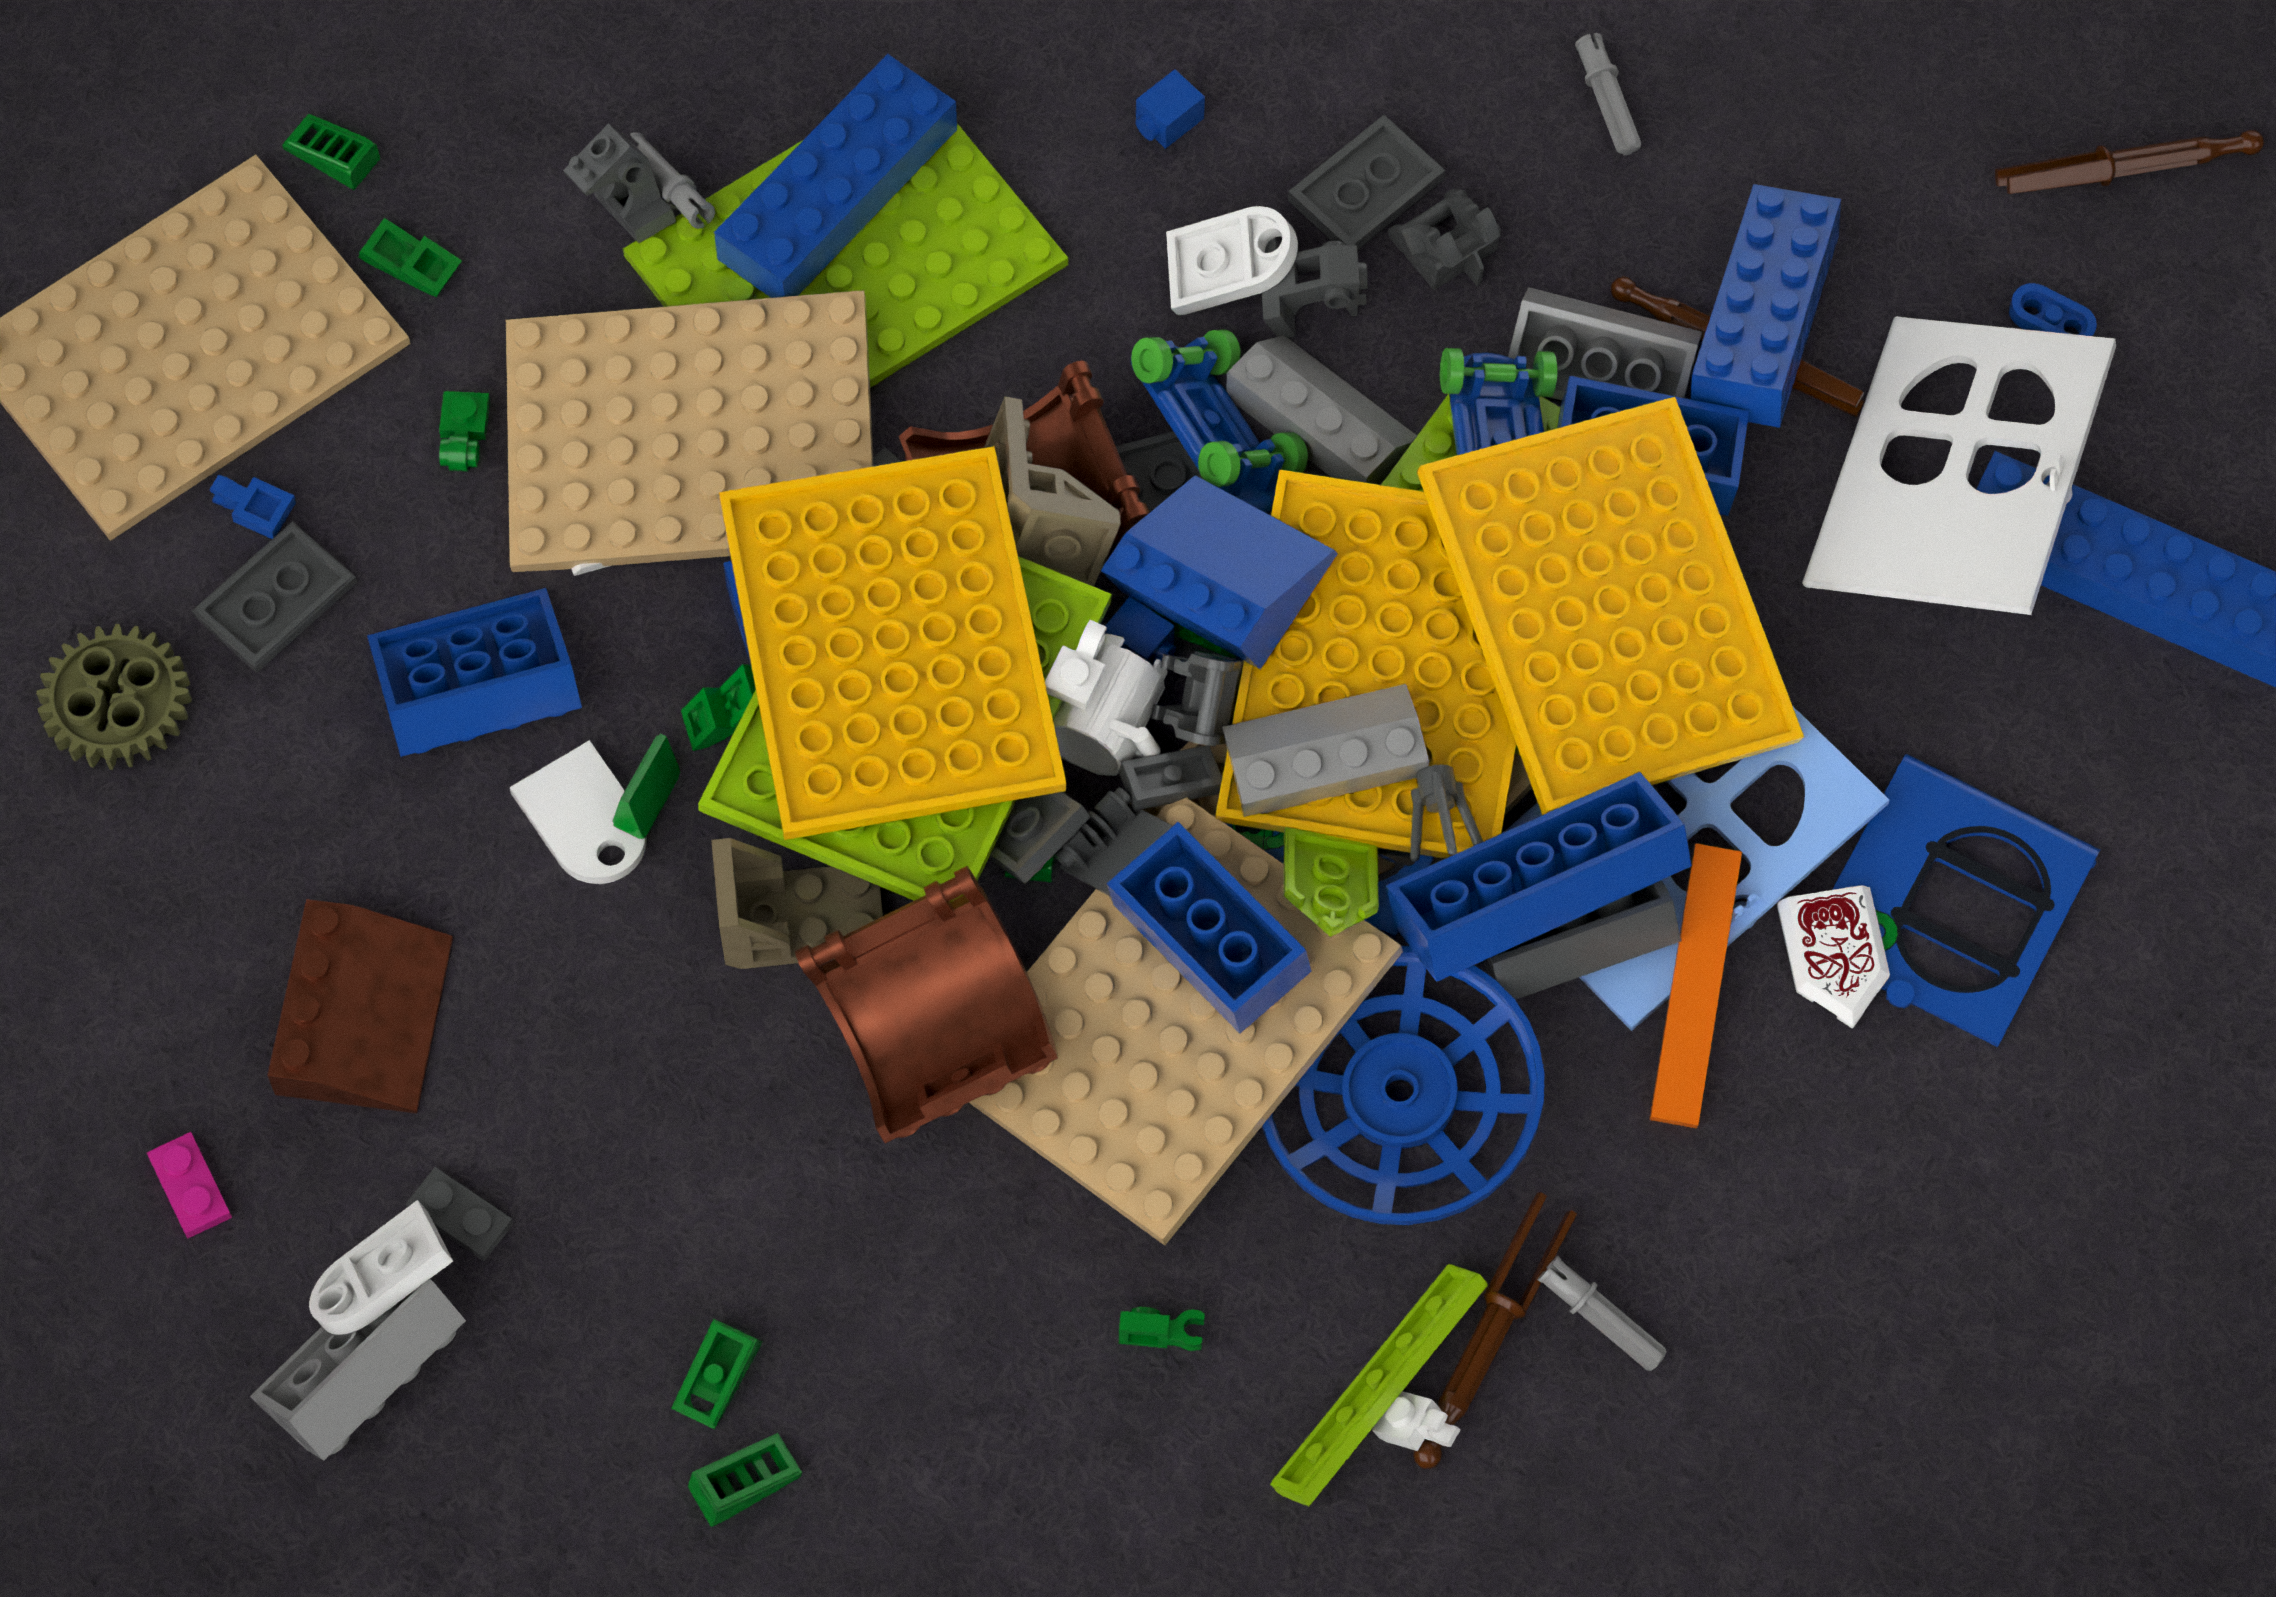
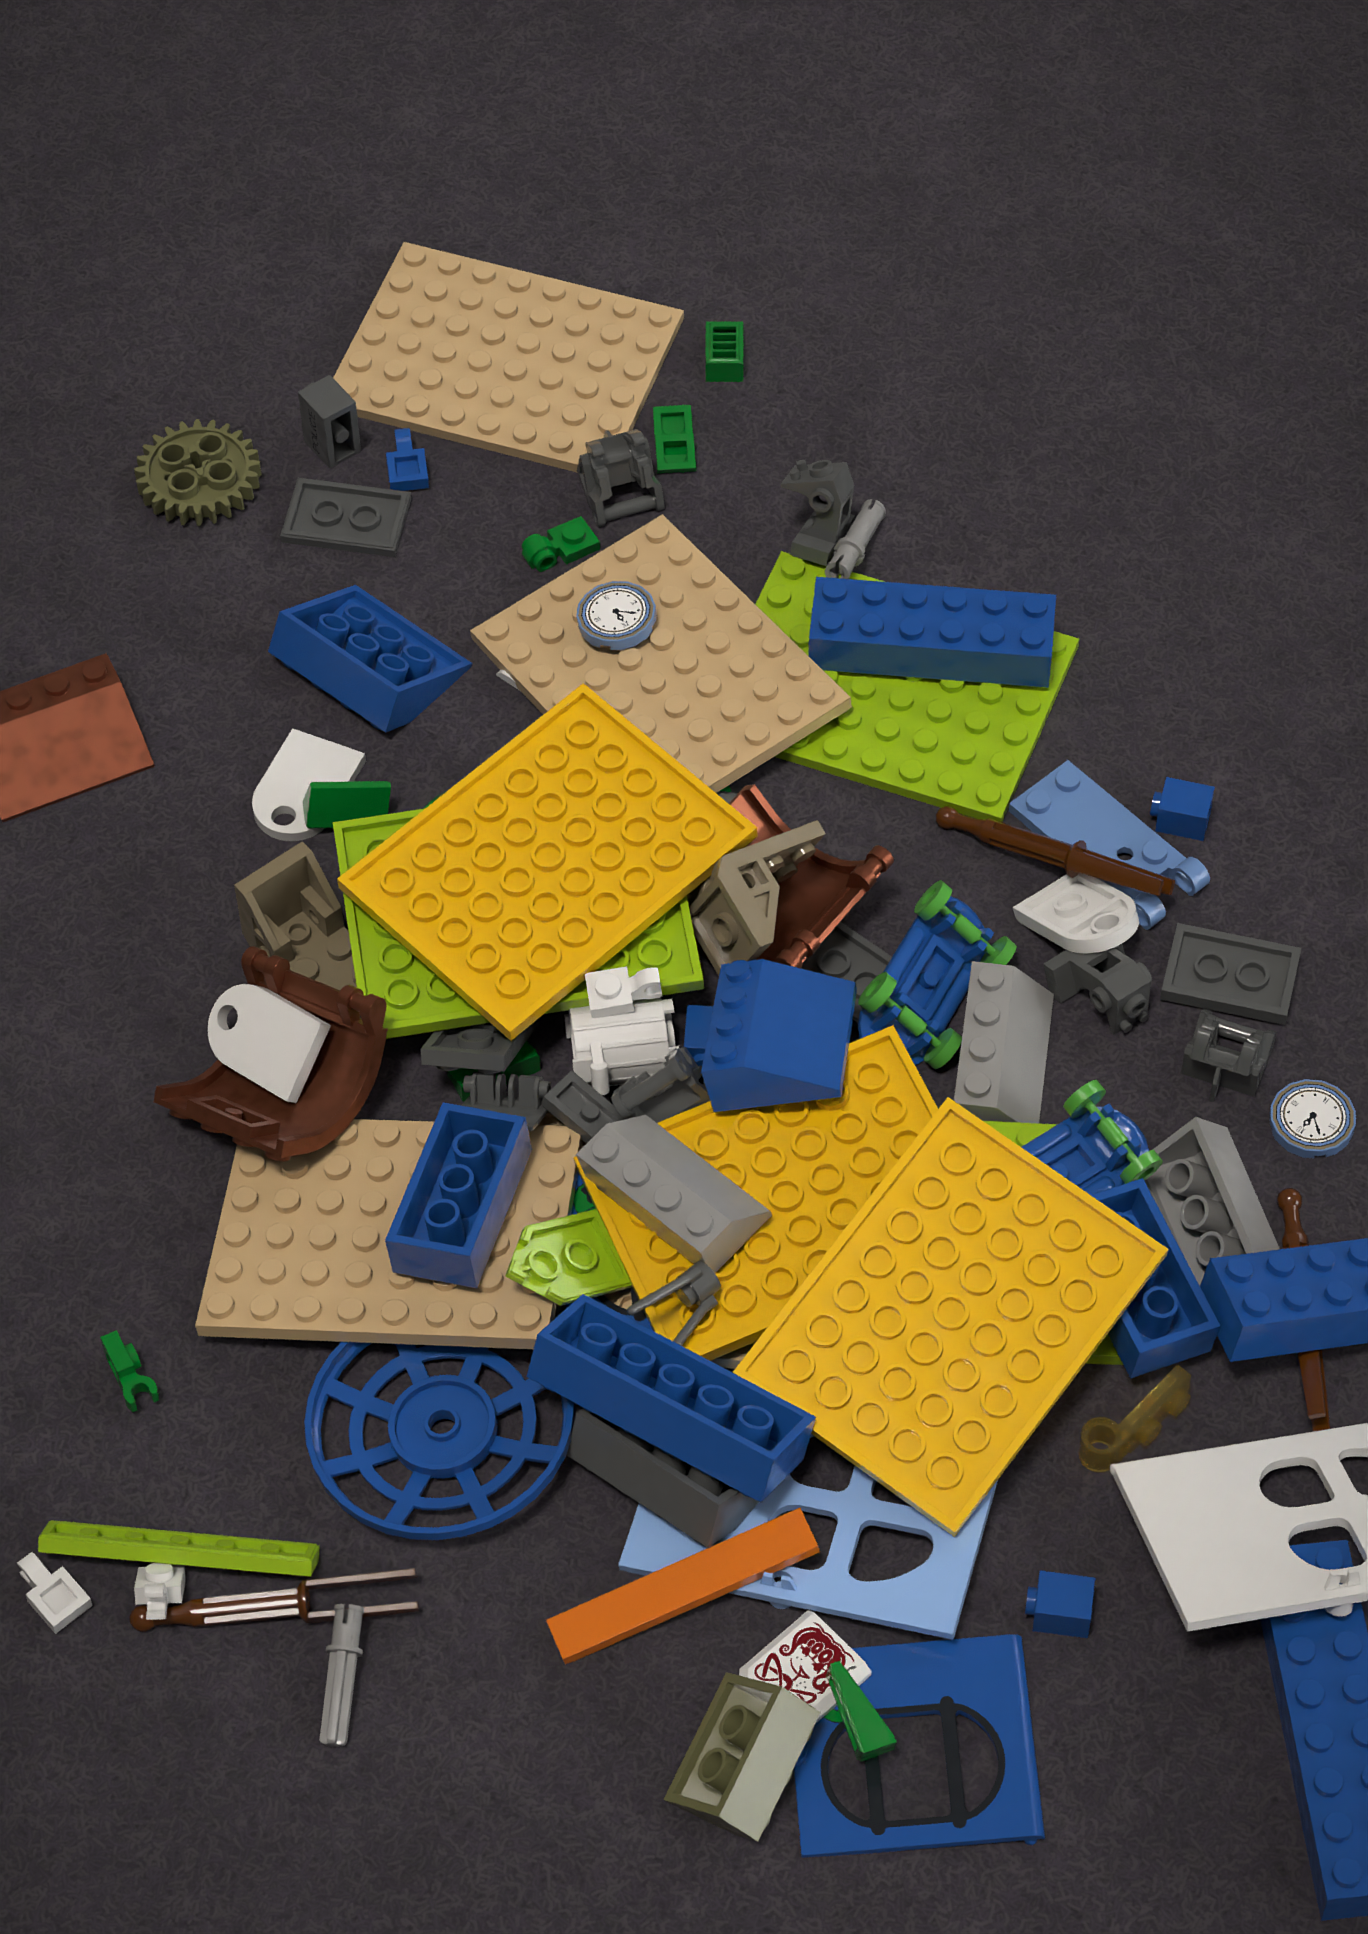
camera: 60 degrees right, 10 degrees down
none -> white plate [17,1552,92,1634]
none -> white tile [208,984,331,1103]
none -> dark grey brick [298,375,361,469]
none -> tile [576,581,657,650]
none -> dark grey piece [577,429,665,528]
none -> olive slope [663,1672,821,1842]
none -> green slope [826,1661,897,1762]
none -> reddish brown piece [936,806,1175,896]
none -> medium blue hinge [1009,760,1210,930]
none -> blue brick [1025,1571,1095,1638]
none -> clear yellow plate [1078,1364,1191,1473]
none -> tile [1269,1079,1356,1158]

